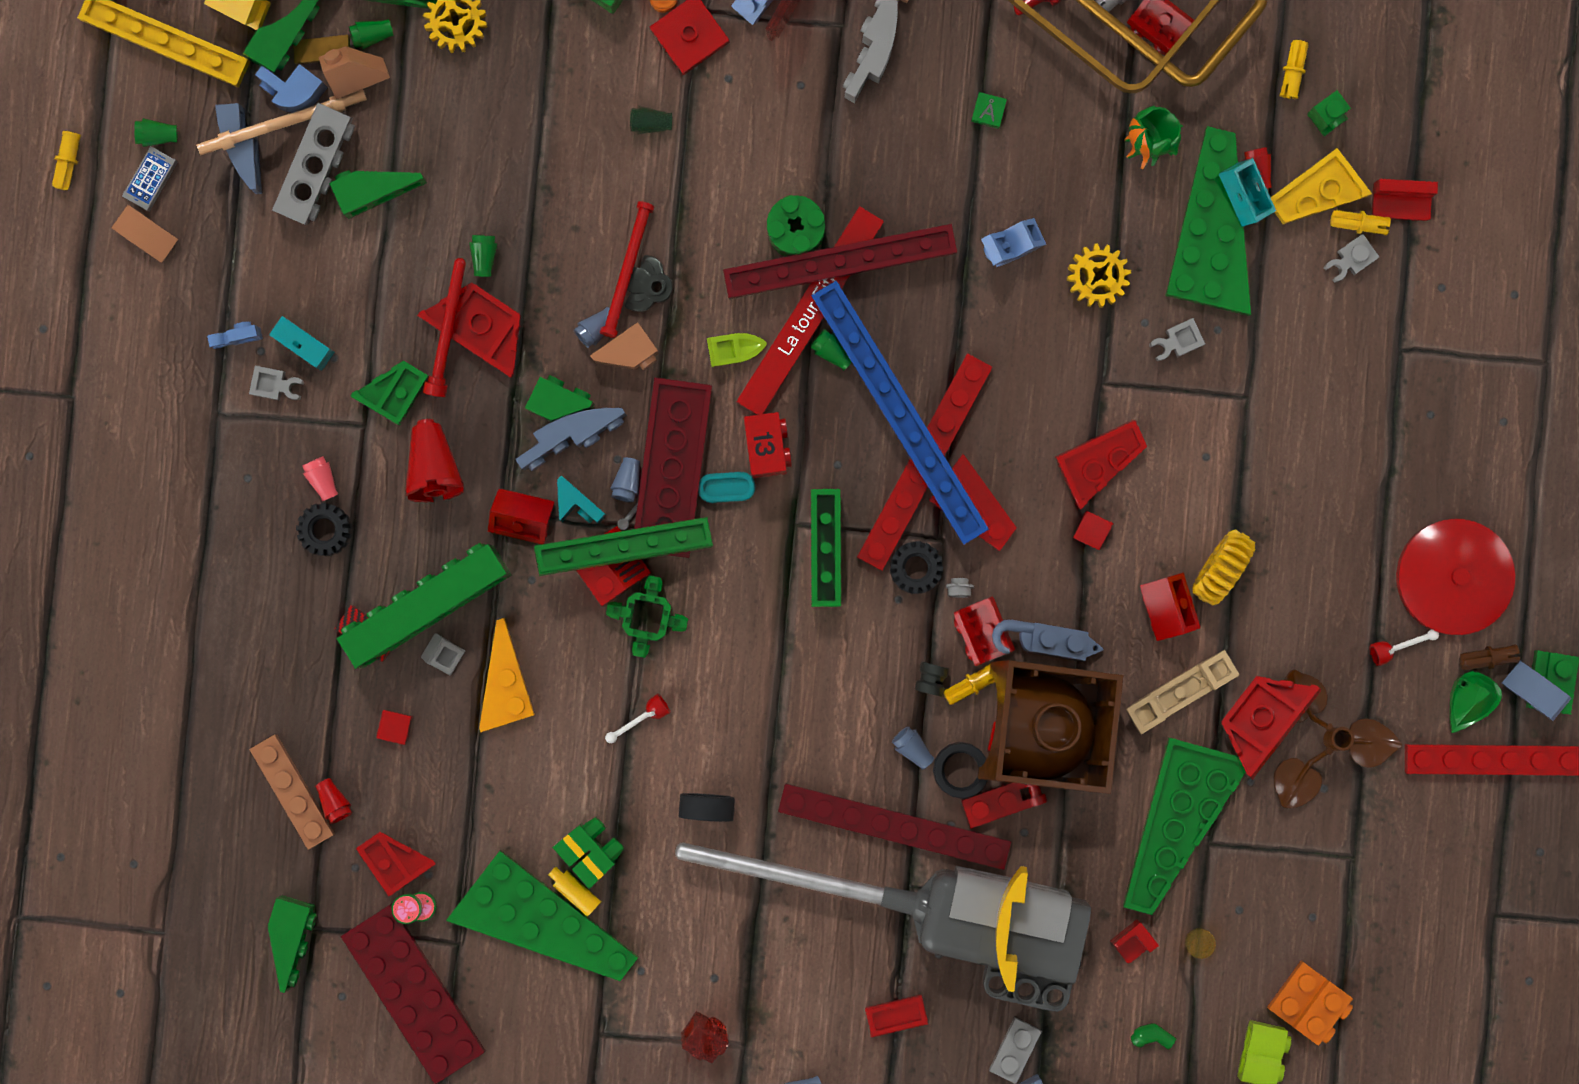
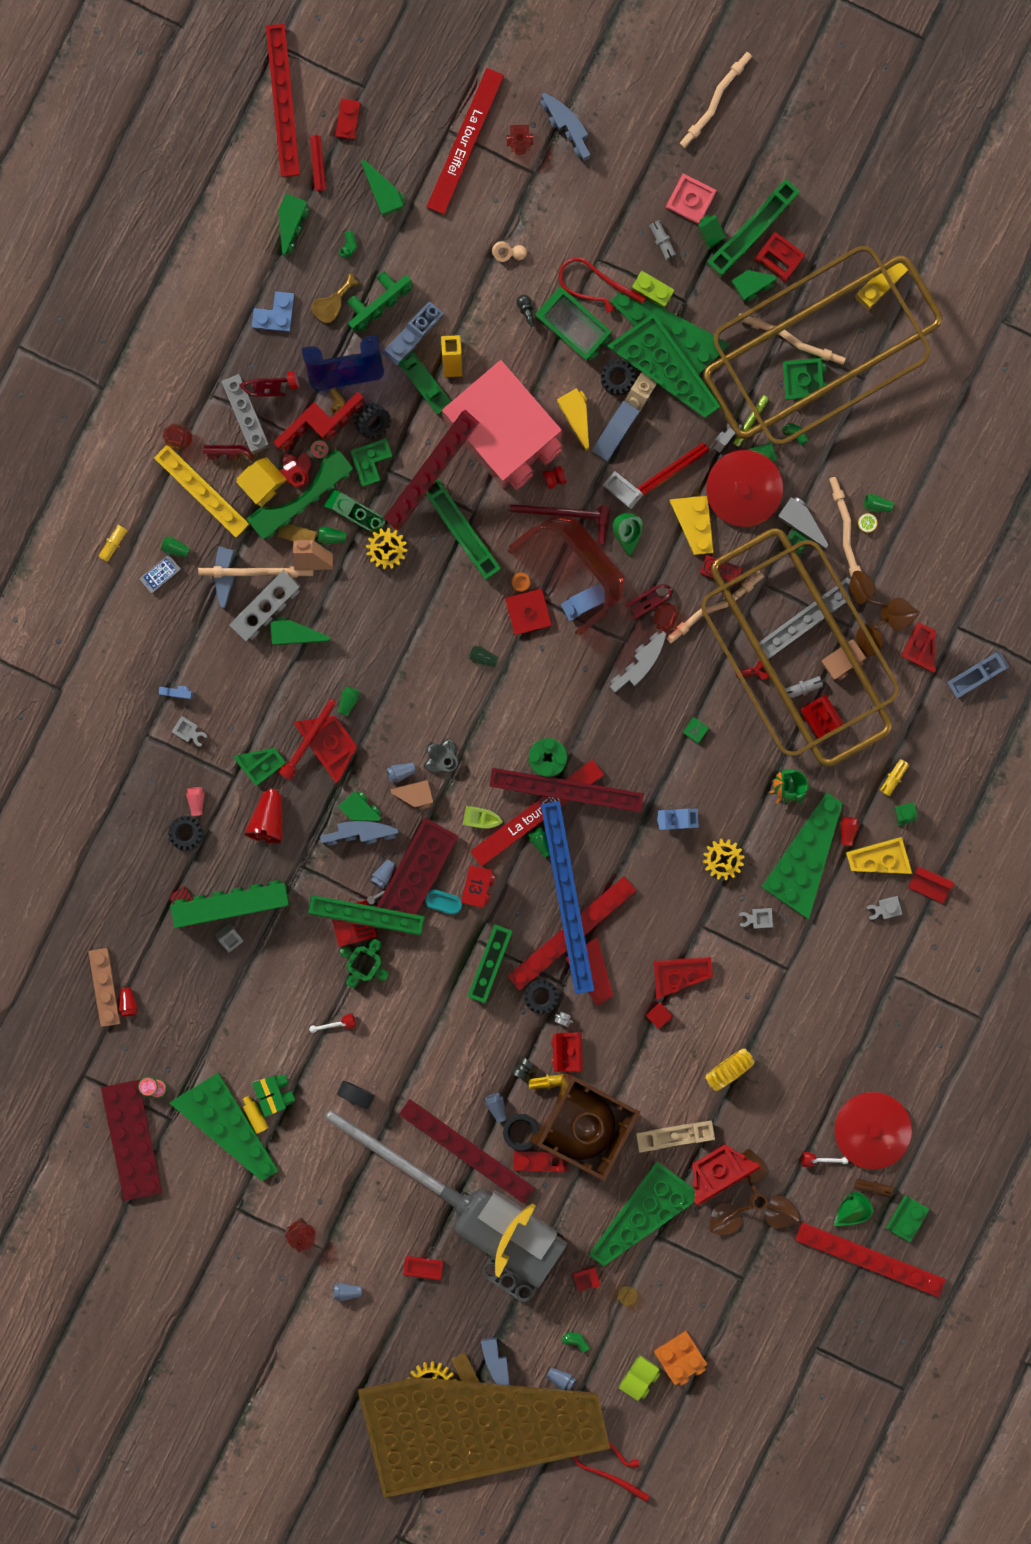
camera: 25 degrees right, 0 degrees up
nougat slope [111,204,178,263] -> none
medium blue brick [255,64,328,113] -> none
green slope [268,895,317,993] -> none
teal piece [269,316,335,371] -> none
red wing [356,832,436,896] -> none
red tile [376,709,413,745] -> none
light orange wing [479,618,535,732] -> none
red panel [488,489,554,544] -> none
teal slope [557,476,607,524] -> none
red bar [600,201,654,338] -> none
light grey plate [989,1017,1042,1084] -> none
sand blue plate [992,619,1103,662] -> none
red brick [1140,572,1201,641] -> none
teal piece [1219,158,1276,226] -> none
yellow axle [1330,210,1391,236] -> none
sand blue slope [1502,661,1572,721] -> none

